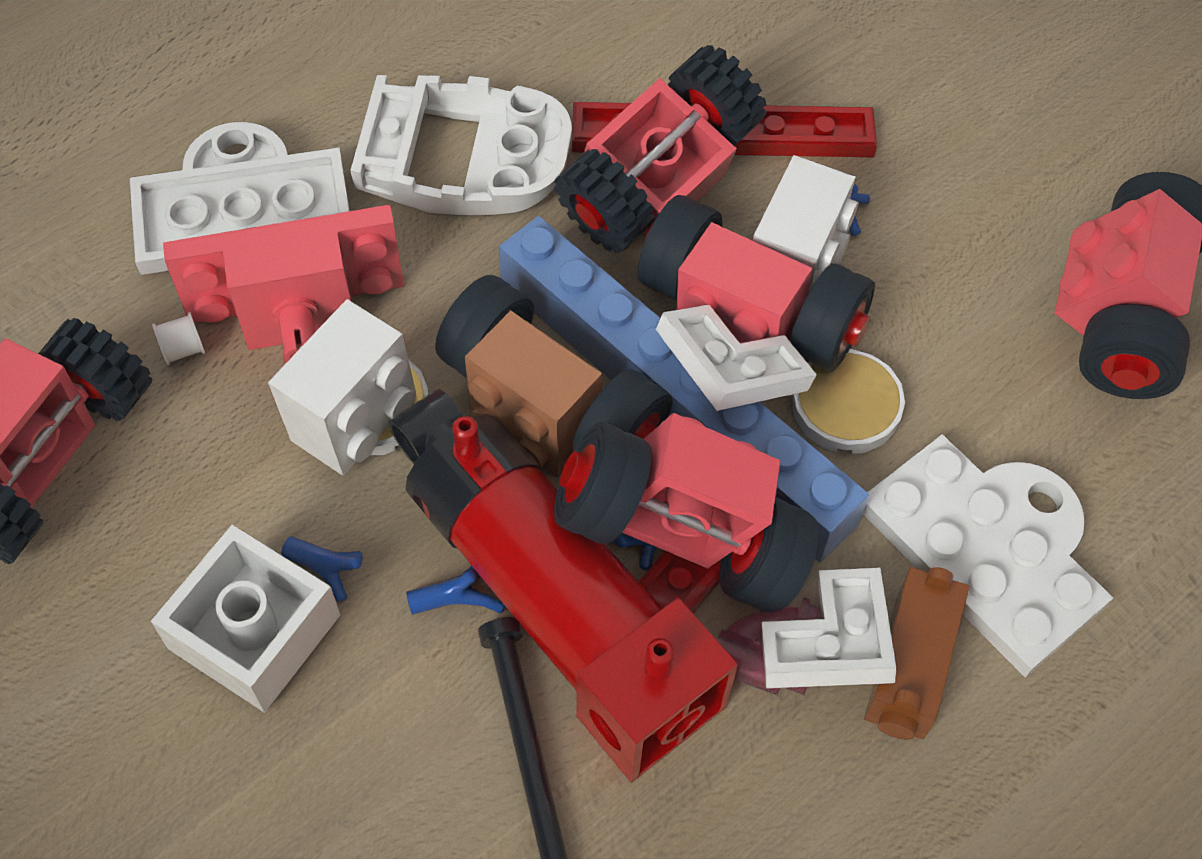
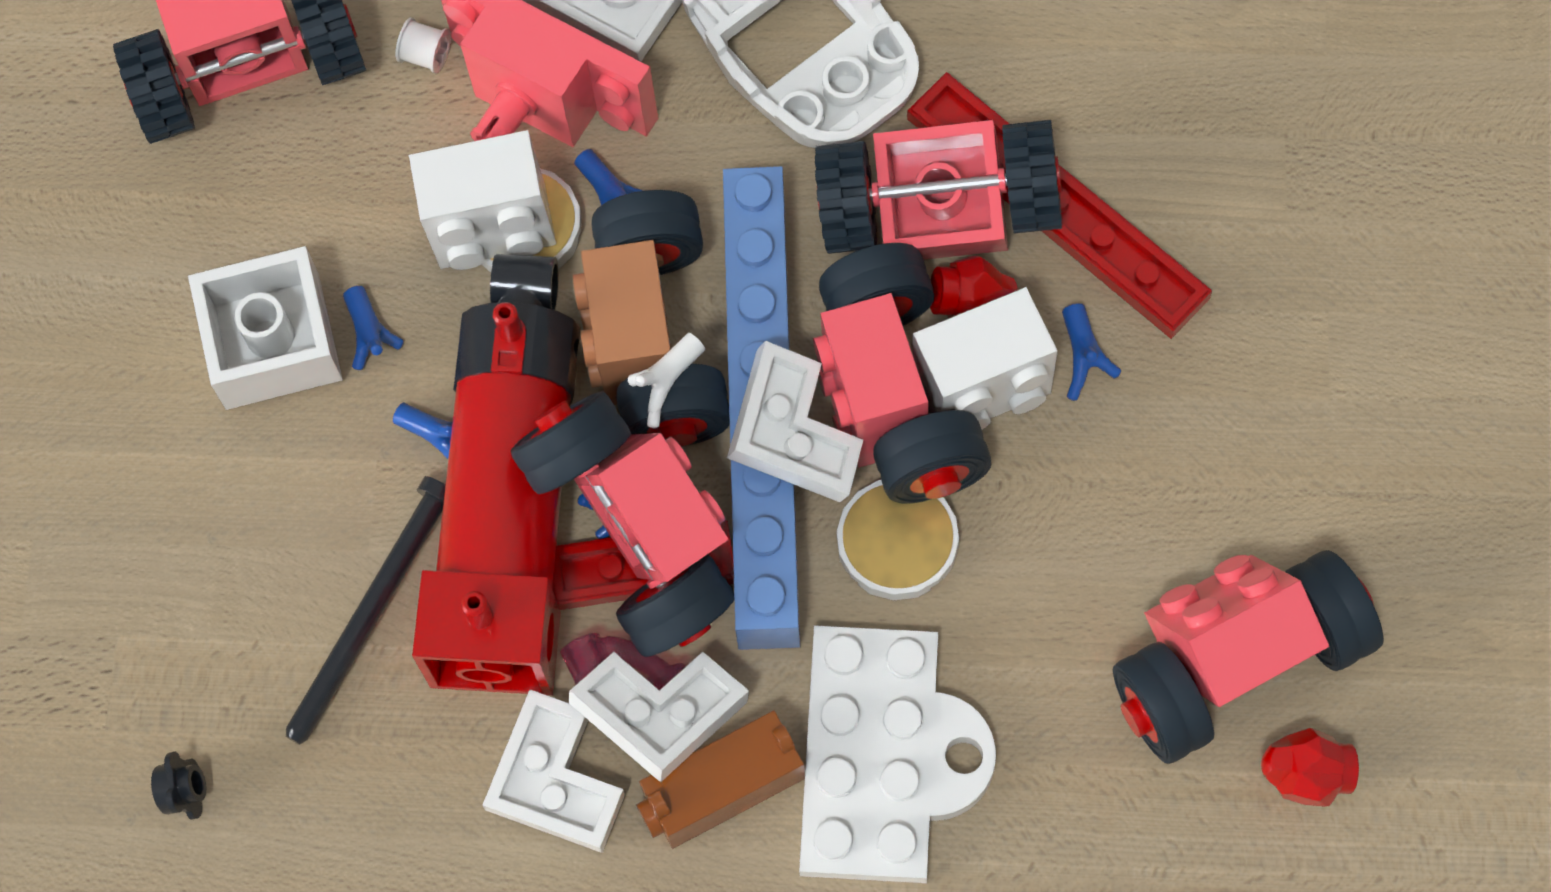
camera: 50 degrees right, 10 degrees up
none -> white plate [483,690,625,853]
none -> blue bar [574,149,643,205]
none -> white bar [628,333,705,428]
none -> red rock [930,256,1019,319]

